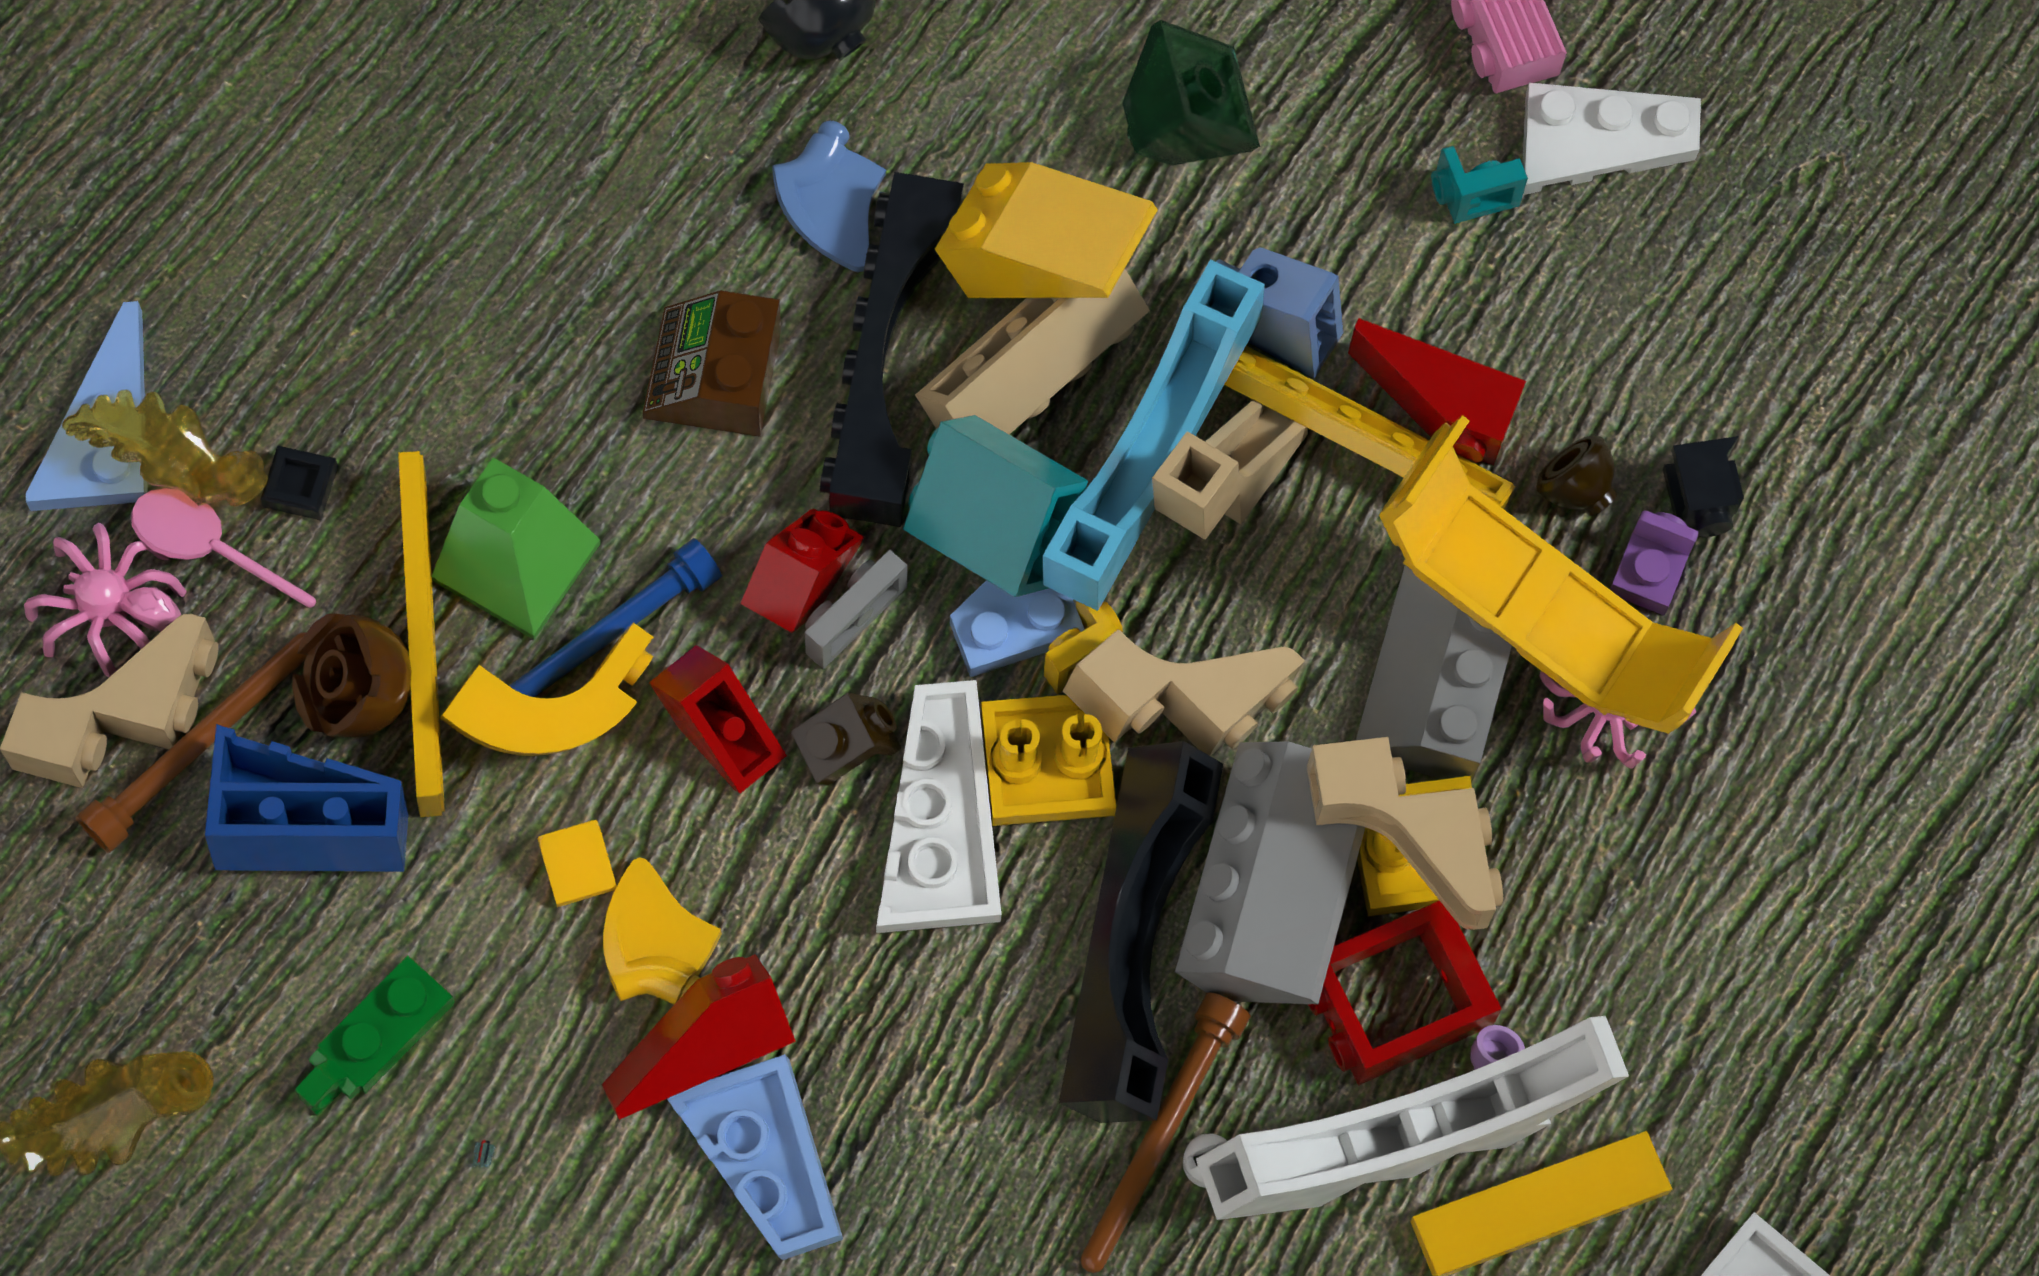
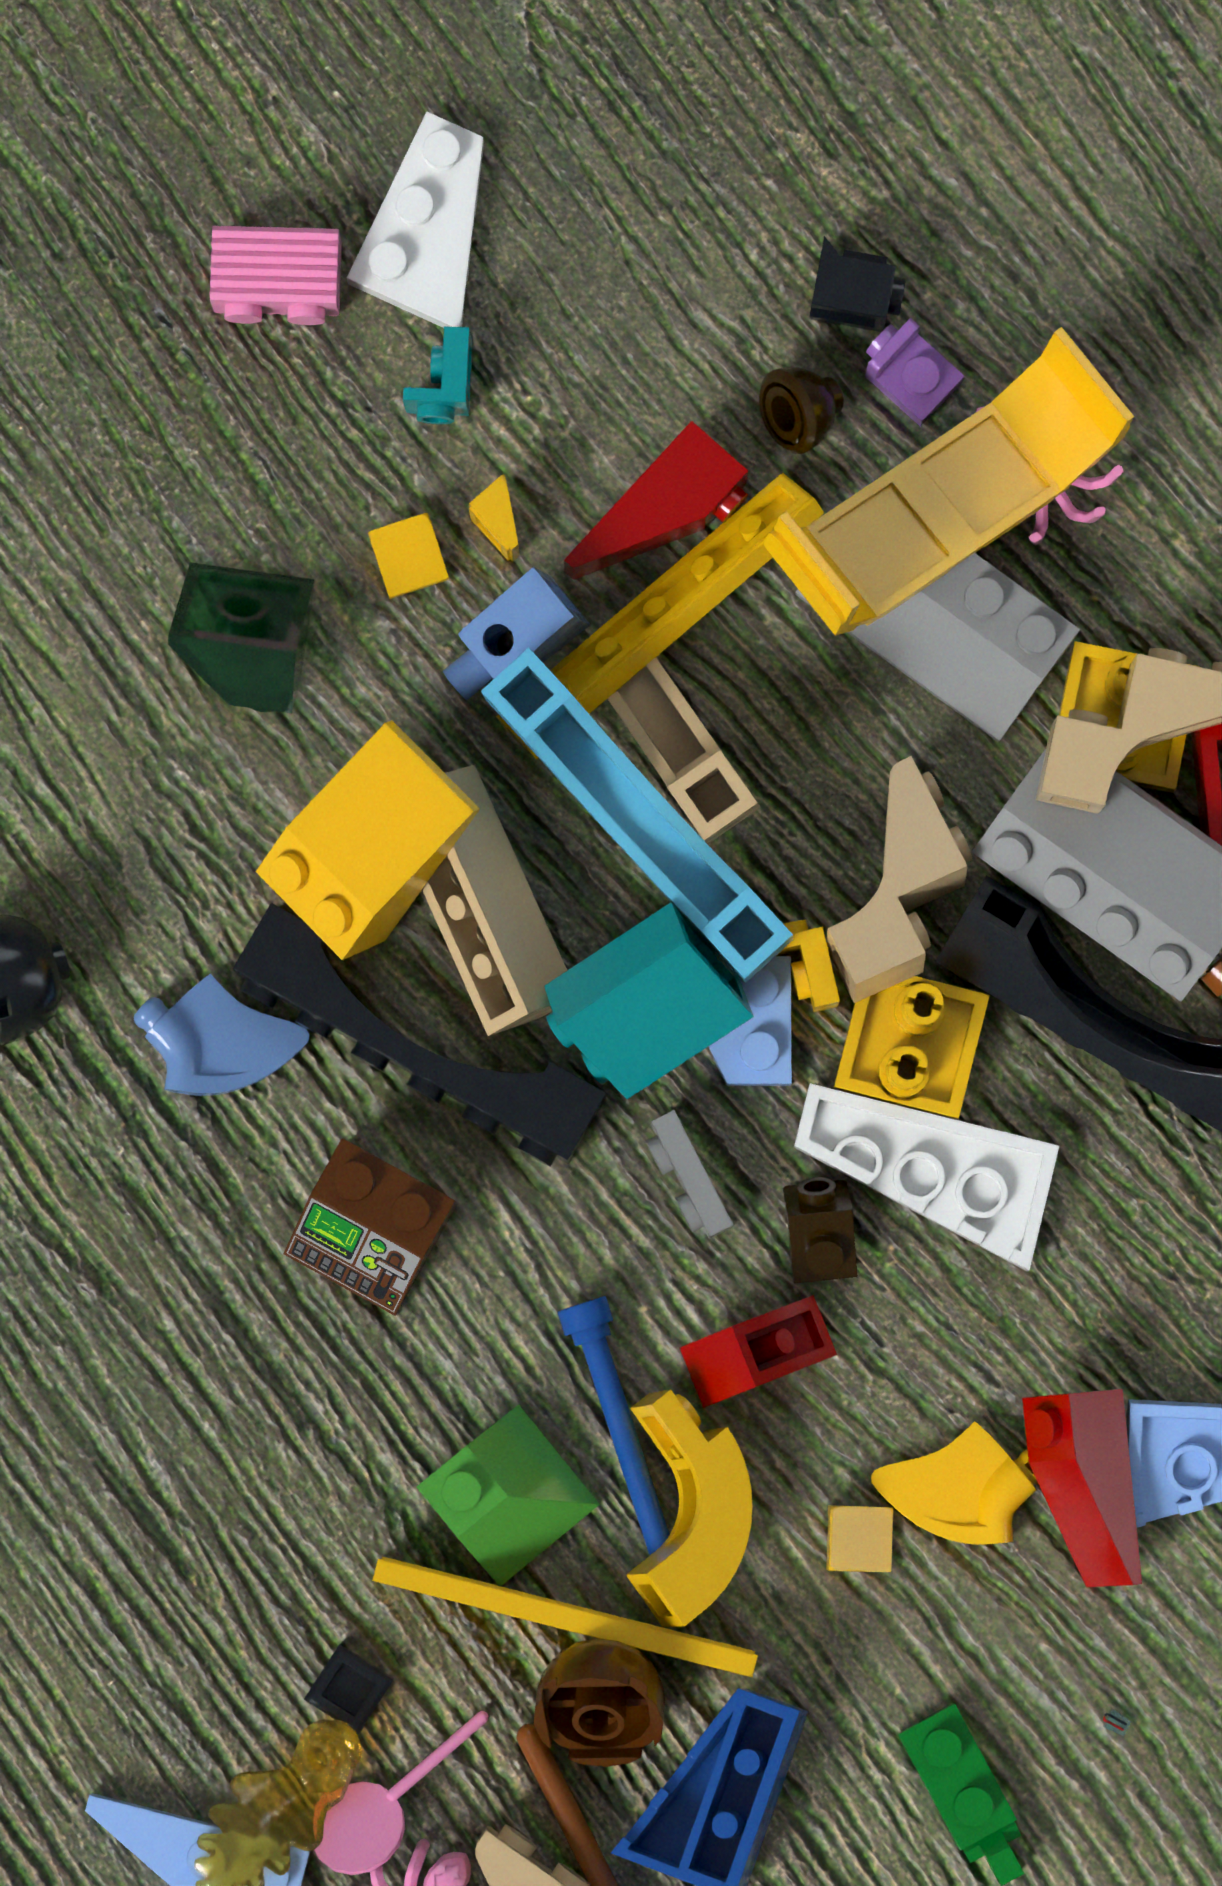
camera: 65 degrees left, 15 degrees up
red slope [740,508,864,633] -> none
none -> yellow slope [368,513,449,599]
none -> yellow slope [469,474,520,562]

